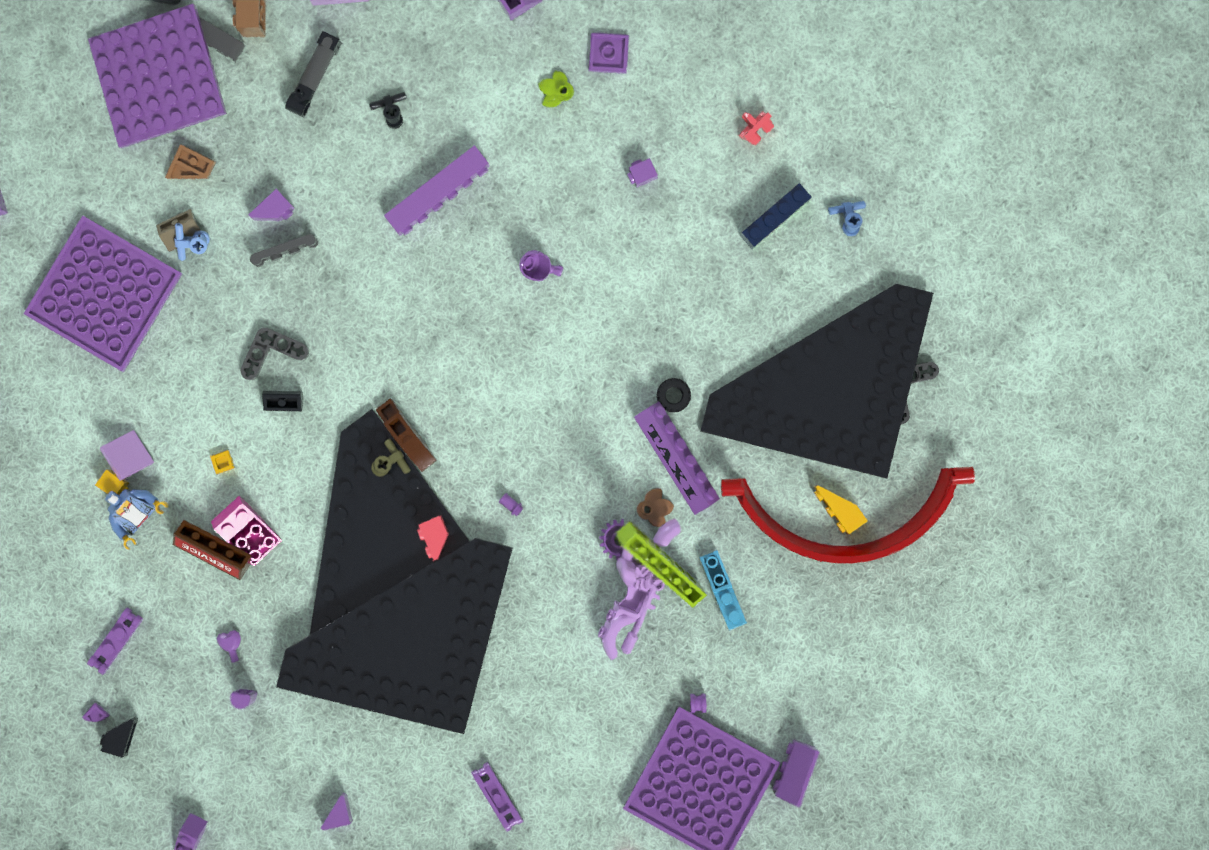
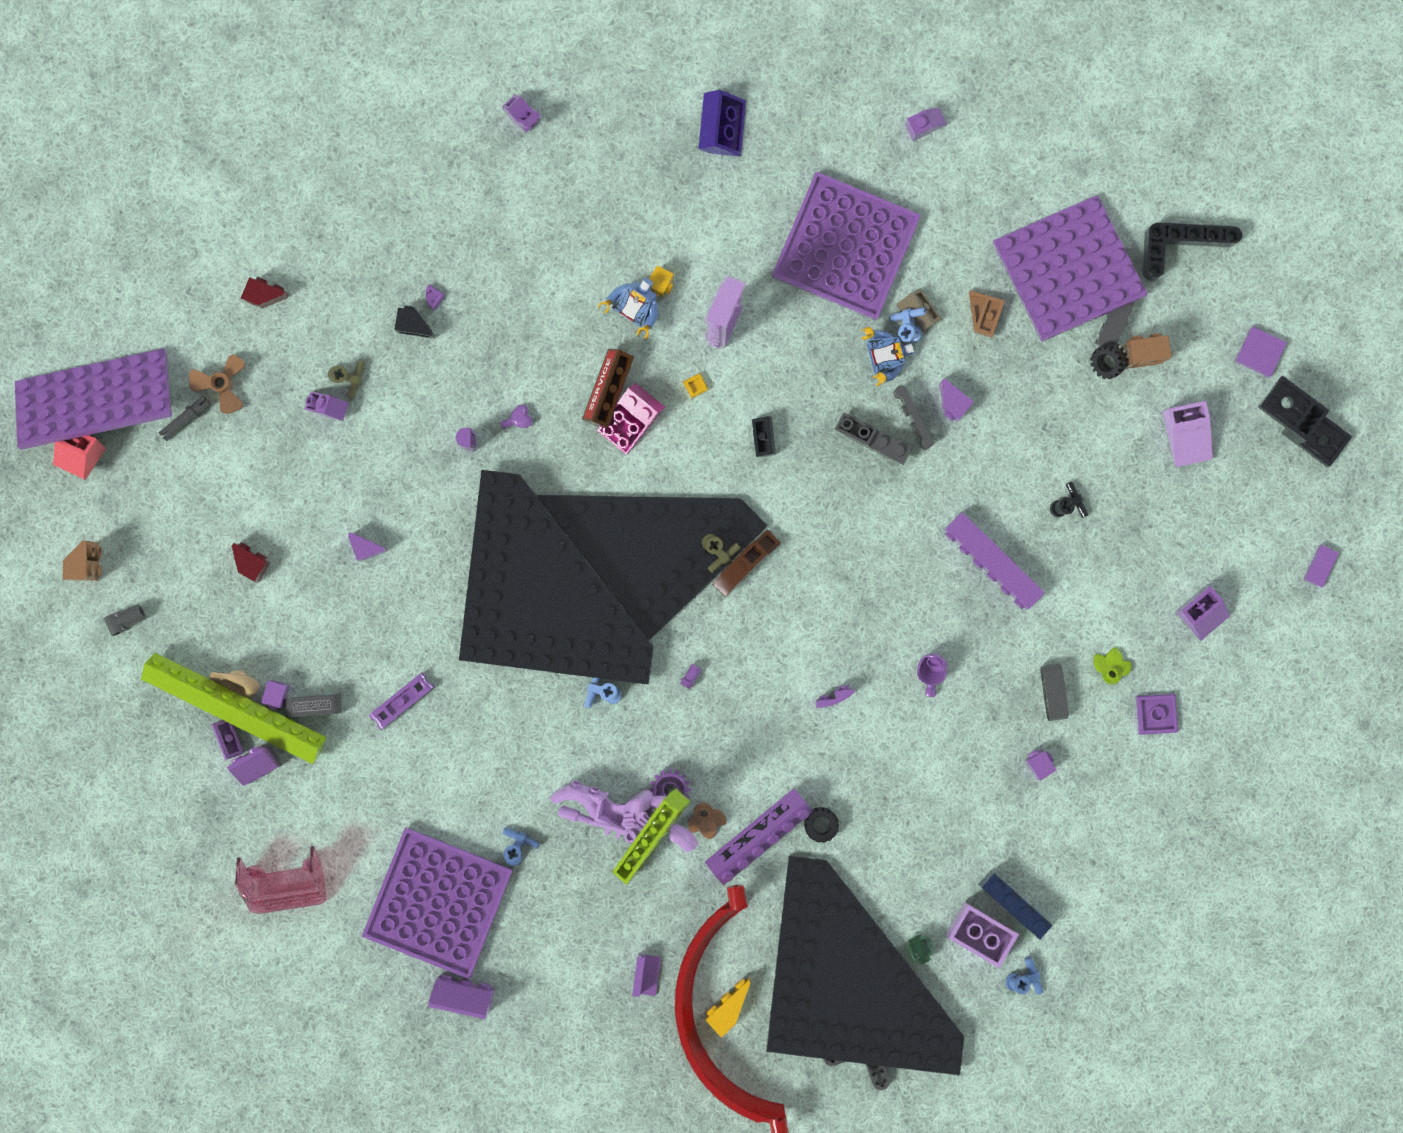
camera: 85 degrees right, 0 degrees up
medium lavender plate [87,607,143,675] -> none
lavender tile [100,430,154,481] -> none
dark grey beam [240,328,309,380] -> none
piece [285,31,342,117] -> none
coral slope [417,516,449,560] -> none
medium lavender wheel [690,693,707,713] -> none
medium azure slope [700,551,747,631] -> none
coral hips [738,111,774,145] -> none
none -> olive piece [328,361,365,399]
none -> medium blue piece [503,827,540,866]
none -> light blue piece [584,678,622,708]
none -> medium lavender panel [632,954,661,997]
none -> lavender window [705,276,746,349]
none -> medium lavender slope [815,685,854,708]
none -> dark grey slope [835,412,913,466]
none -> torso [861,327,914,387]
none -> clear green head [906,934,935,965]
none -> lavender brick [945,901,1019,968]
none -> dark grey beam [1040,663,1069,721]
none -> black tyre [1090,342,1128,379]

